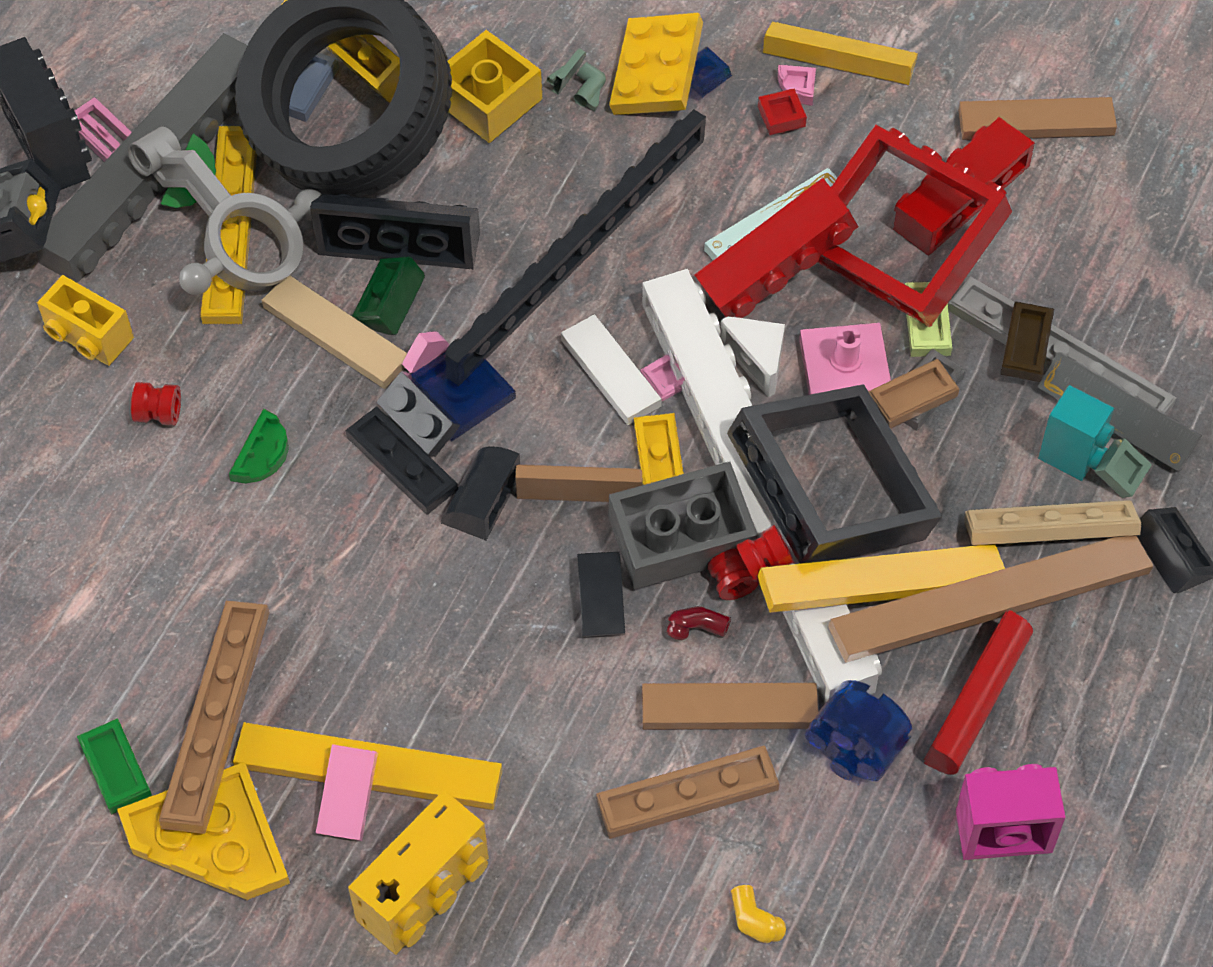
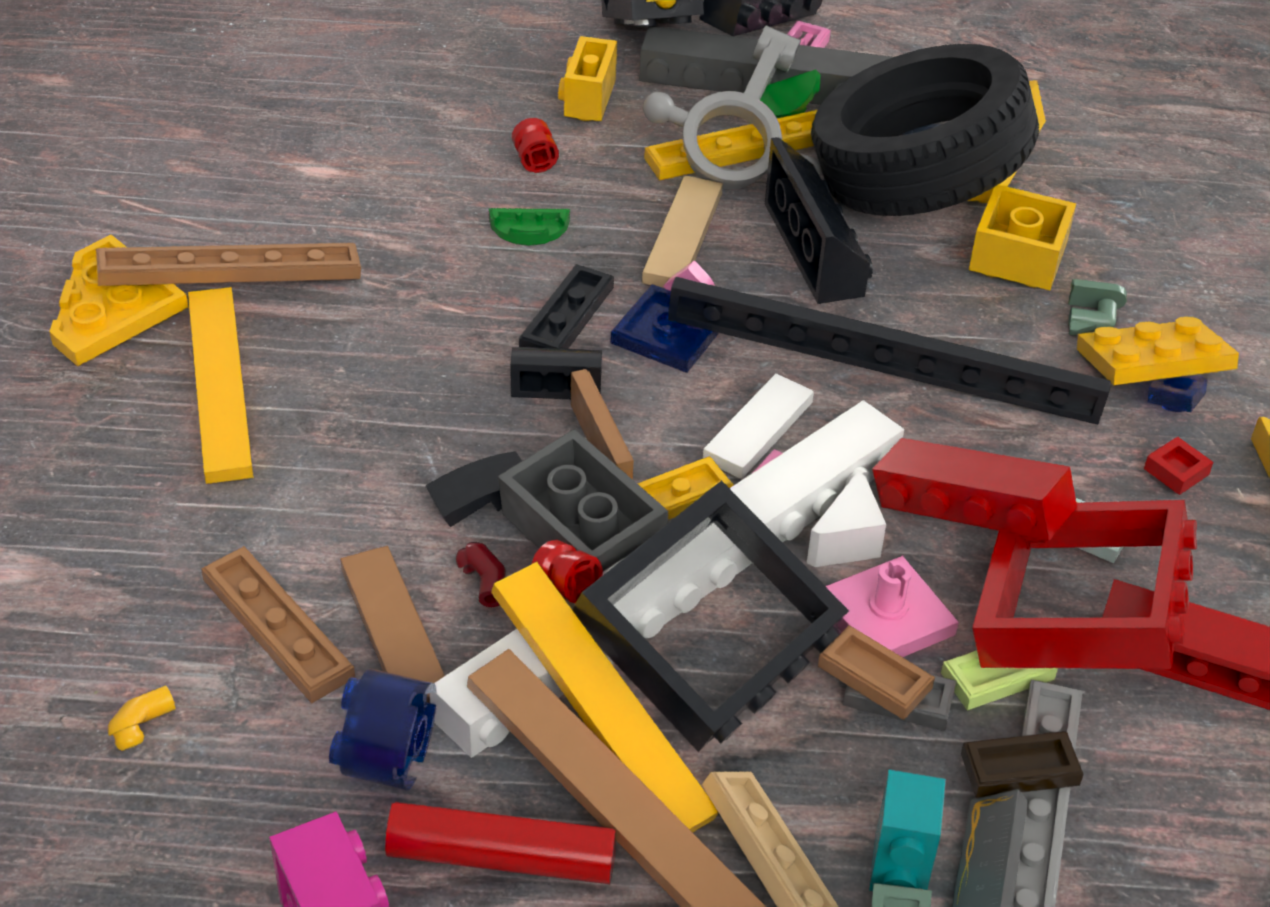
camera: 65 degrees right, 15 degrees down
green tile [77,718,152,815] -> none
bright pink tile [316,744,378,841] -> none
yellow piece [348,790,489,955] -> none
dark green slope [352,257,425,335] -> none
plate [377,371,461,457] -> none
bright pink tile [778,65,816,106] -> none

